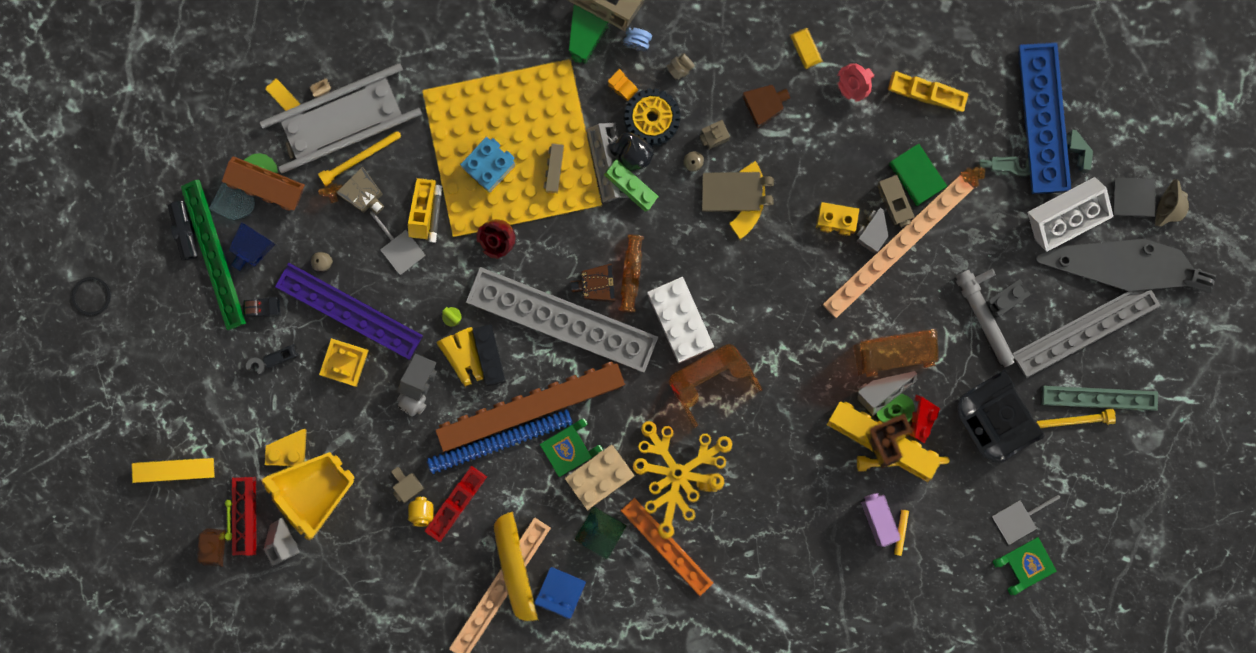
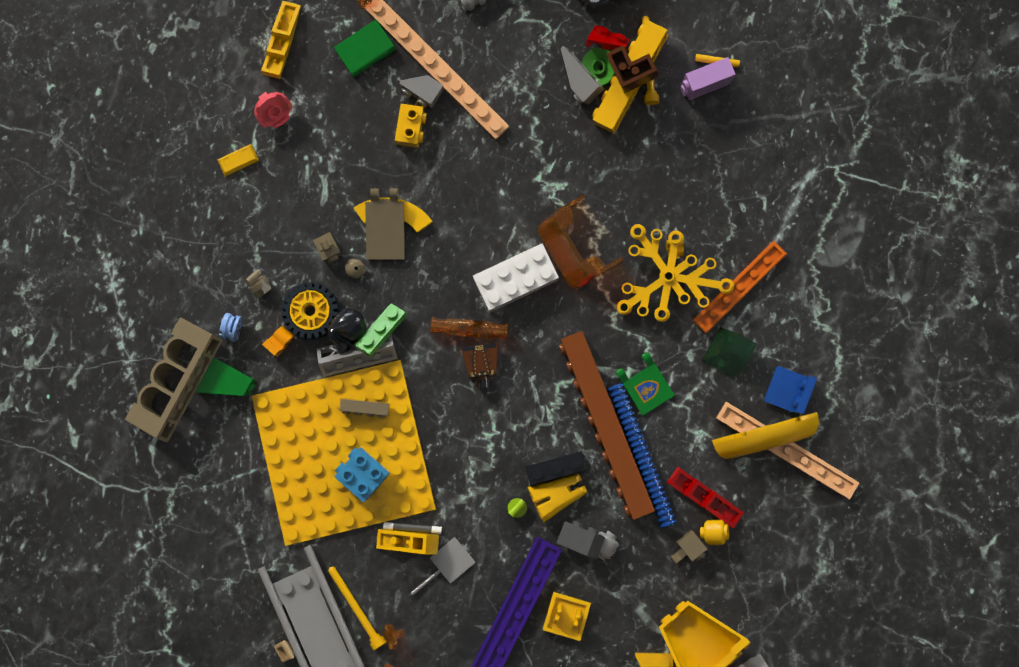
camera: 85 degrees left, 0 degrees up
dark tan piece [311,252,333,272] -> none
dark tan torso [336,167,384,214] -> none
light grey plate [466,267,658,373] -> none
dark red cylinder [476,219,516,259] -> none
tan brick [565,445,635,510] -> none
reddish brown torso [742,85,790,129] -> none
clear orange windscreen [853,329,939,377] -> none
dark tan brick [877,175,914,228] -> none

